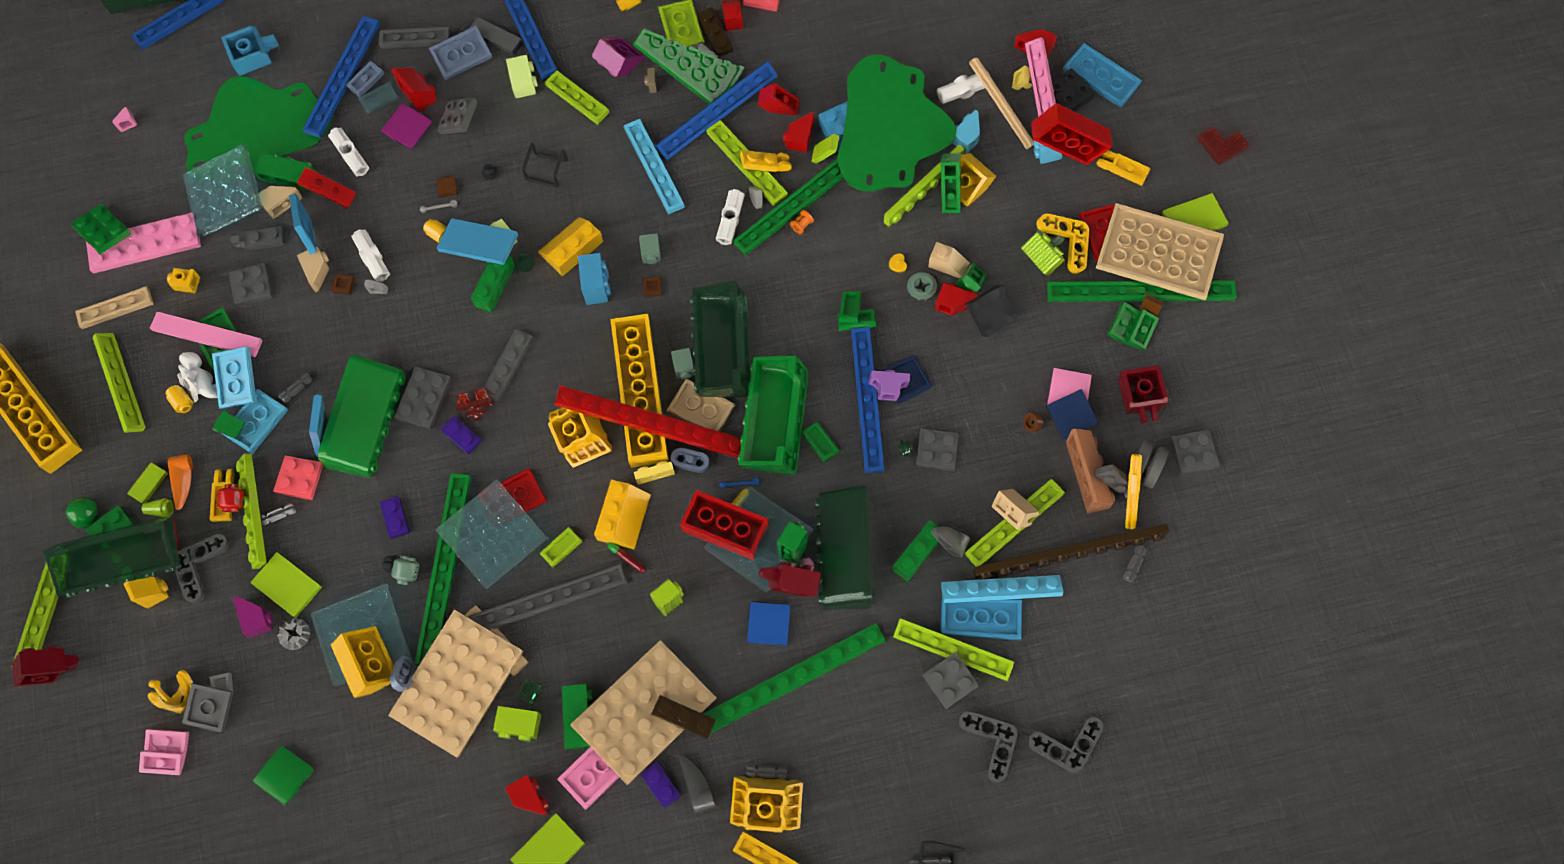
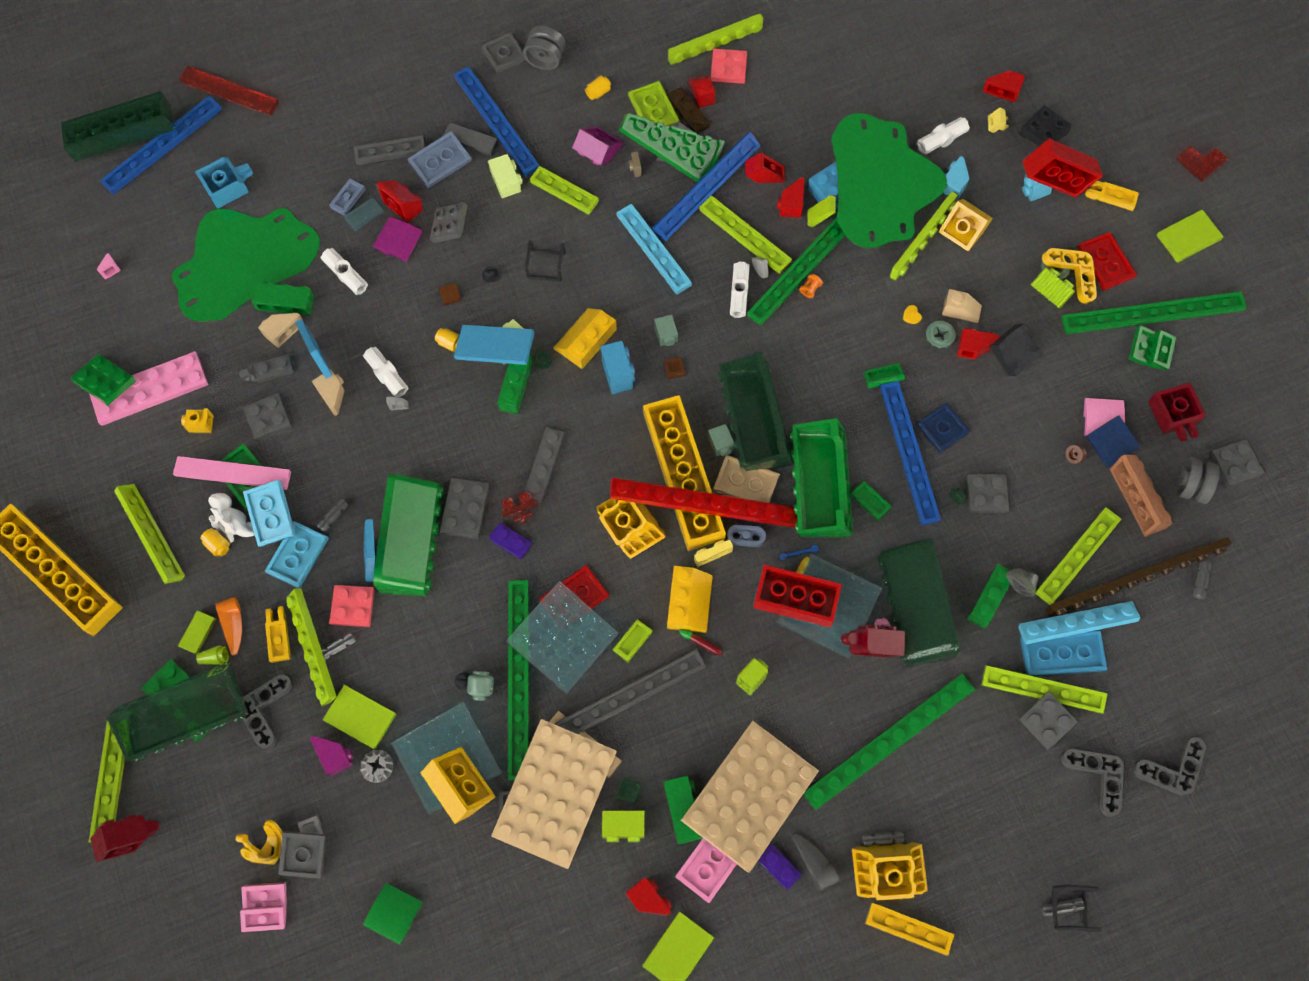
camera: 10 degrees left, 0 degrees up
green hair [66,497,98,528] -> none
tan tile [75,286,154,329] -> none
yellow slope [124,576,169,609] -> none
clear light blue plate [182,144,263,238] -> none
green tile [213,410,246,440] -> none
red head [217,484,244,512] -> none
red plate [297,167,356,209] -> none
blue plate [303,16,380,138] -> none
reddish brown tile [331,274,355,295] -> none
dark purple plate [380,496,410,540] -> none
sand blue plate [390,656,416,692] -> none
light grey hinge [420,200,458,213] -> none
dark brown plate [651,695,716,740] -> none
yellow hinge [740,150,792,172] -> none
blue tile [747,602,790,646] -> none
green brick [777,521,807,565] -> none
green tile [839,291,862,323] -> none
medium lavender brick [869,370,910,401] -> none
green slope [941,153,961,213] -> none
green slope [956,263,987,292] -> none
tan axle [969,58,1034,149] -> none
tan hinge [991,489,1039,530] -> none
bright pink tile [1025,37,1056,116] -> none
dark azure tile [1063,43,1142,108] -> none
dark grey hinge [1095,464,1129,498] -> none
tan plate [1096,203,1224,300] -> none
yellow axle [1125,454,1142,529] -> none
reddish brown tile [1139,295,1164,317] -> none

